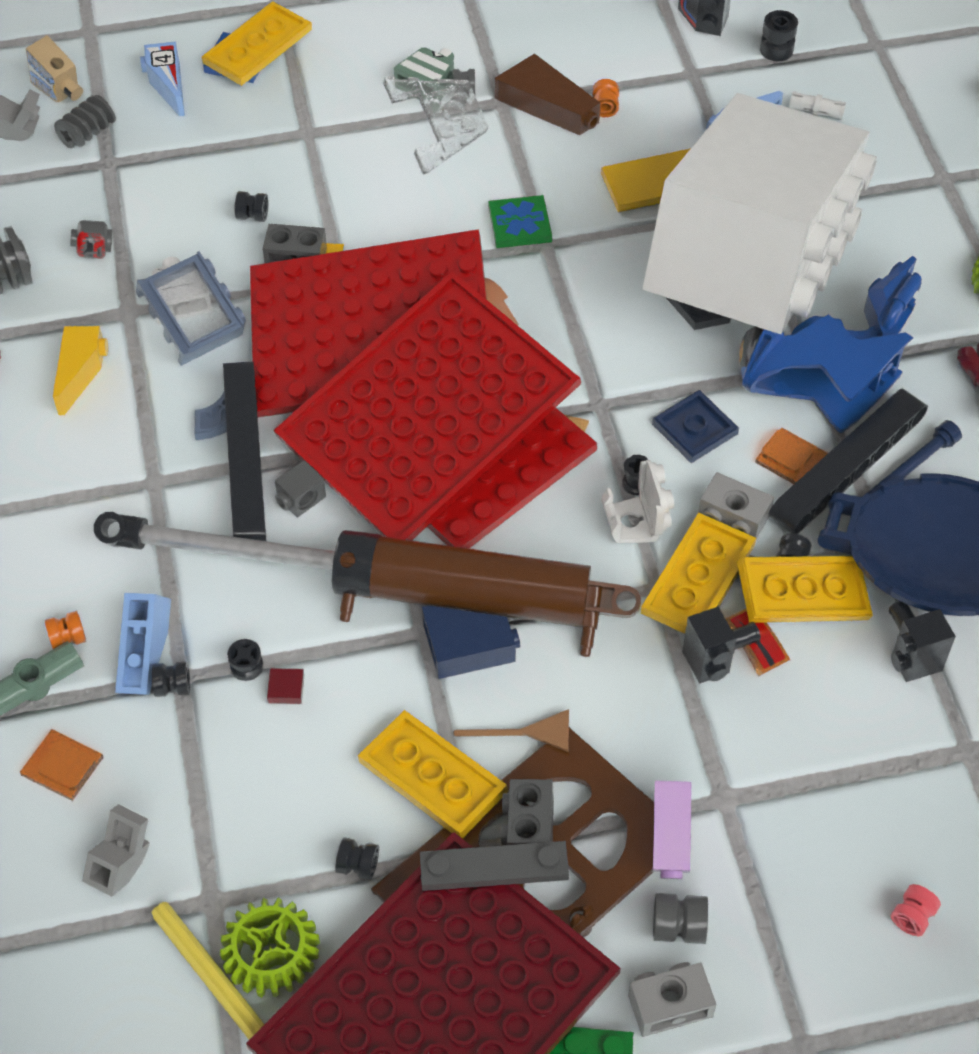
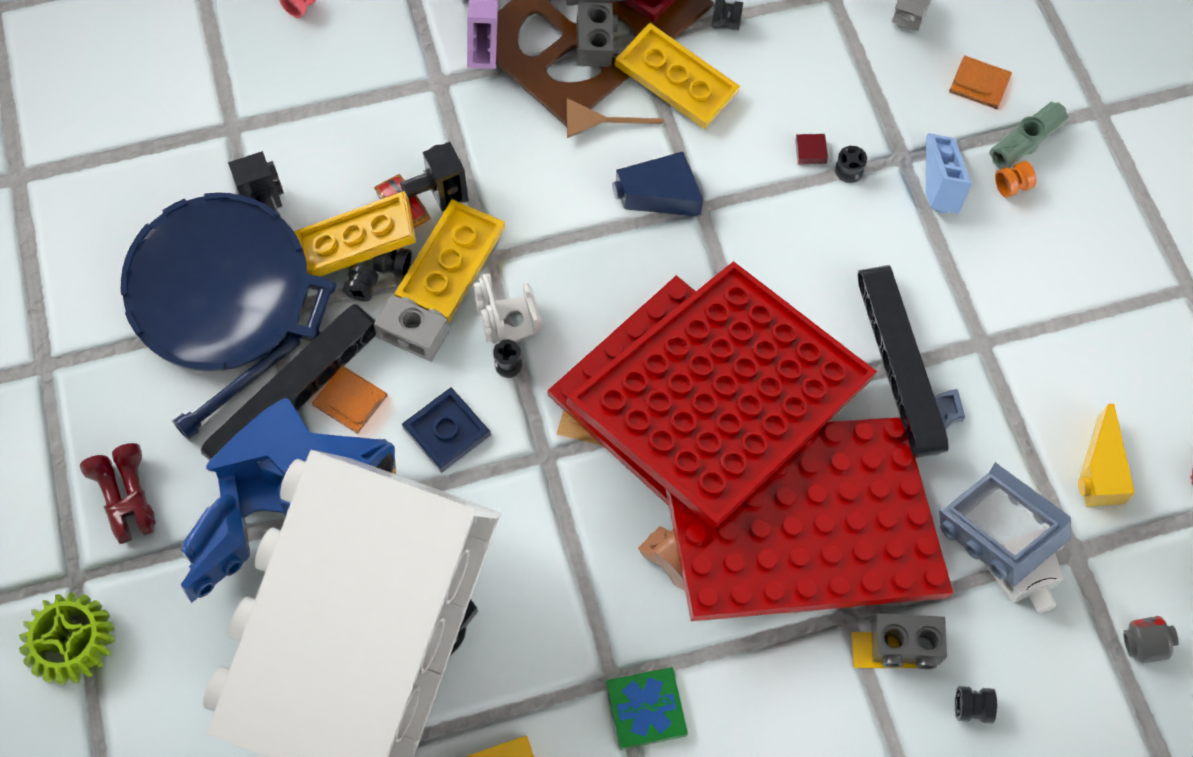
camera: 175 degrees right, 10 degrees up
reddish brown piece [93,512,641,657] -> none
black wheel [152,661,190,697] -> none
dark grey brick [275,460,326,518] -> none

